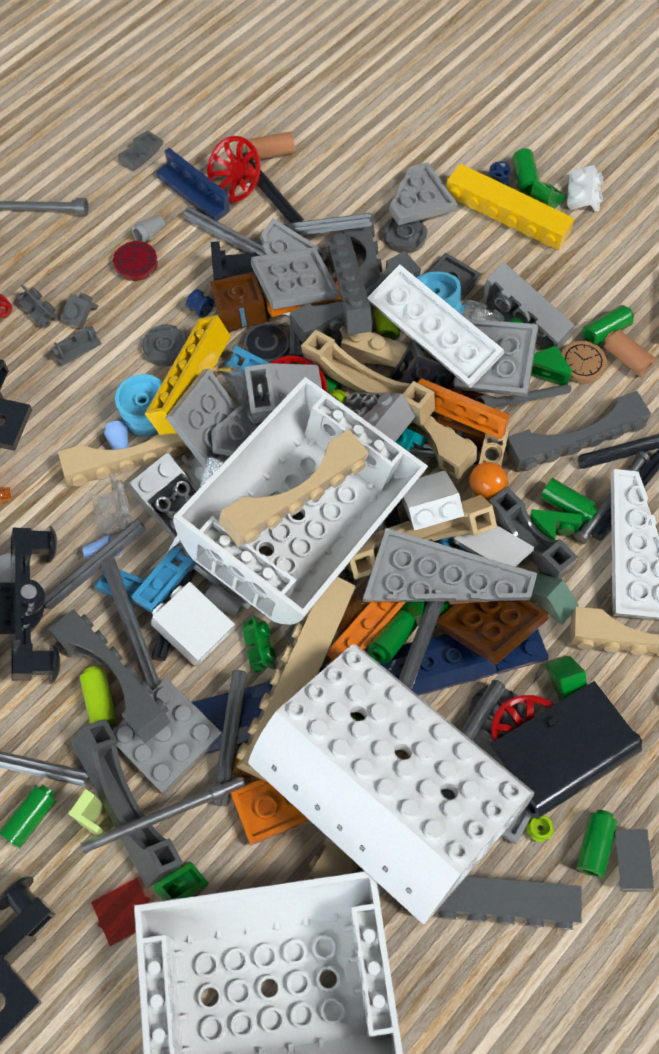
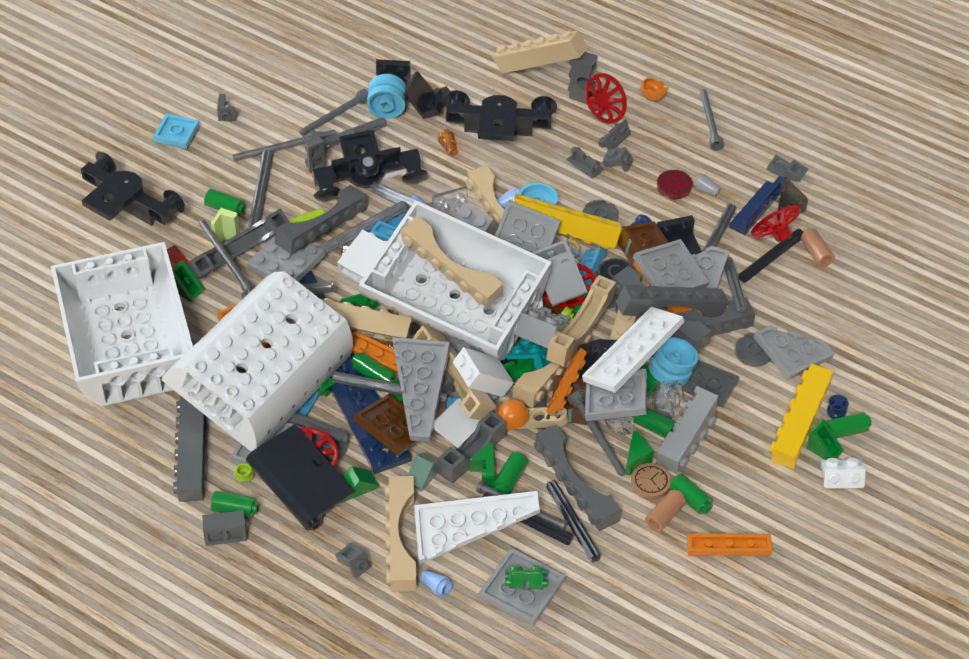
camera: 80 degrees right, 15 degrees down
none -> clear smoke slope [776,177,808,220]

